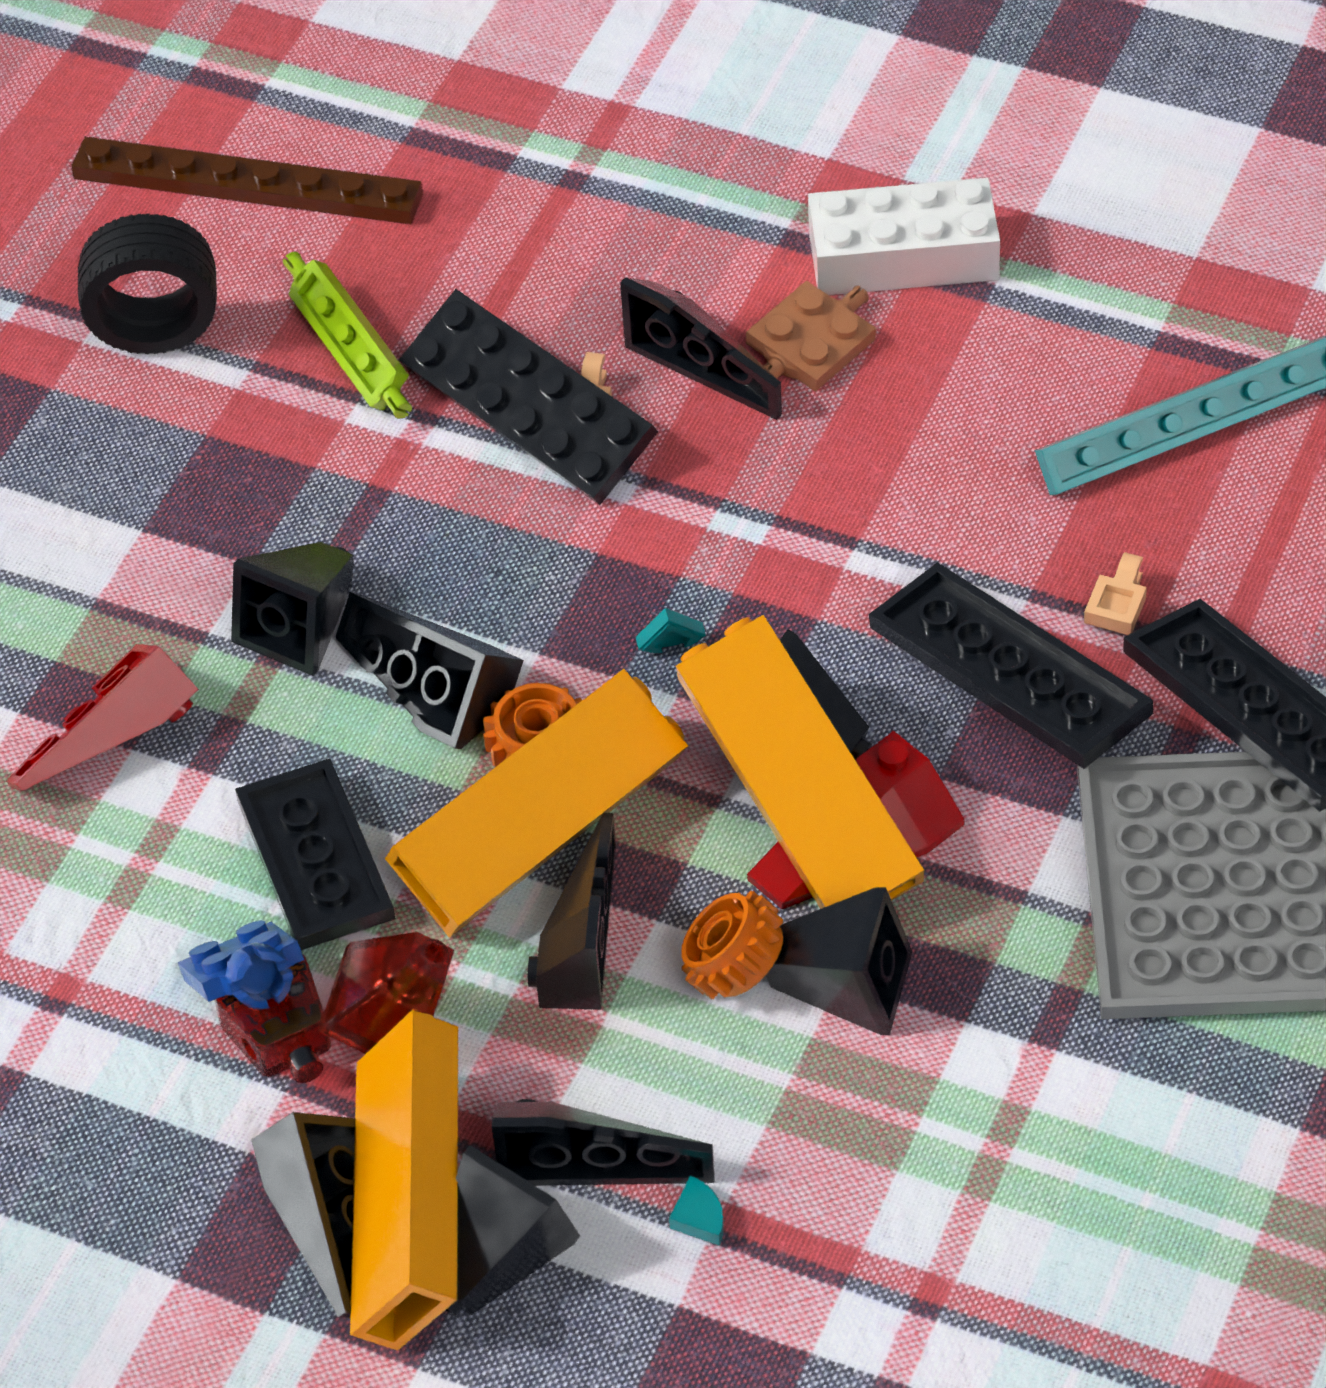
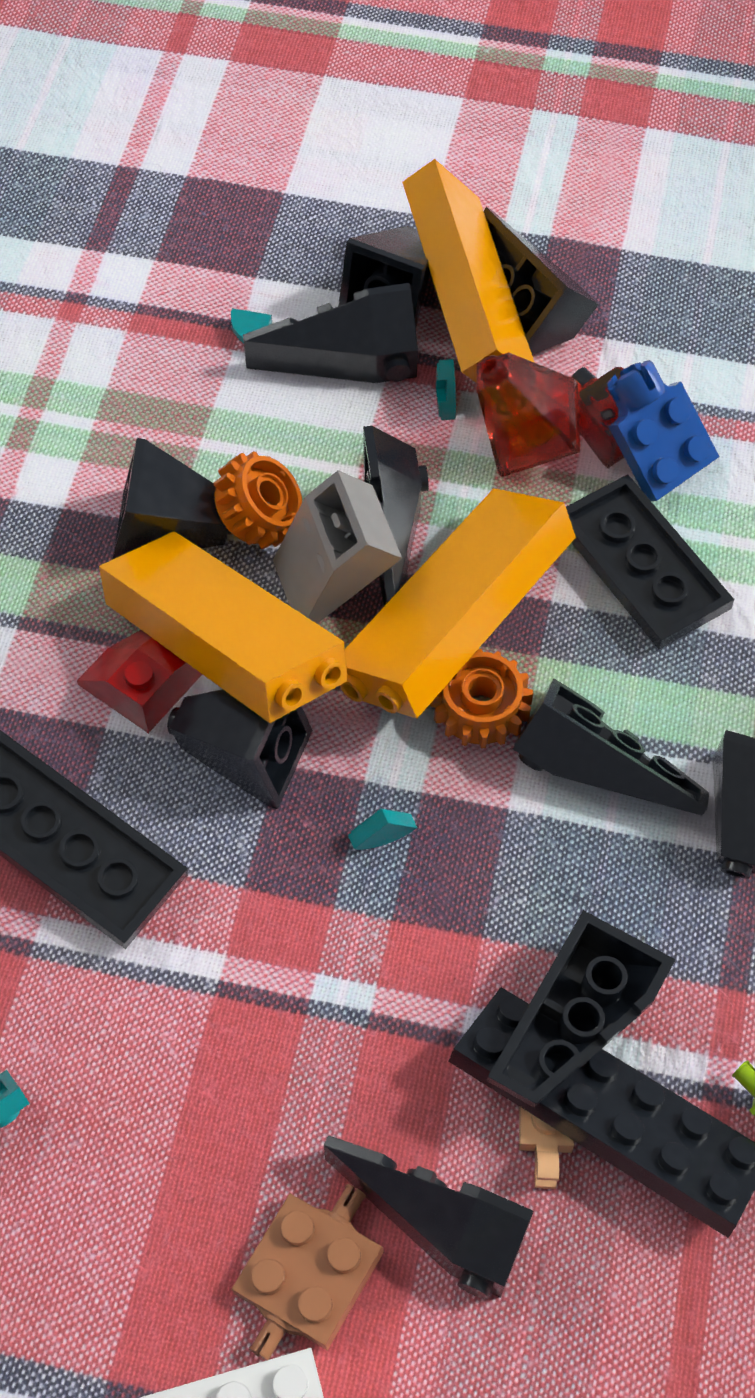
camera: 165 degrees right, 10 degrees up
none -> light grey slope [273,470,402,623]
none -> teal tile [435,359,456,420]
none -> black wedge [487,910,676,1108]

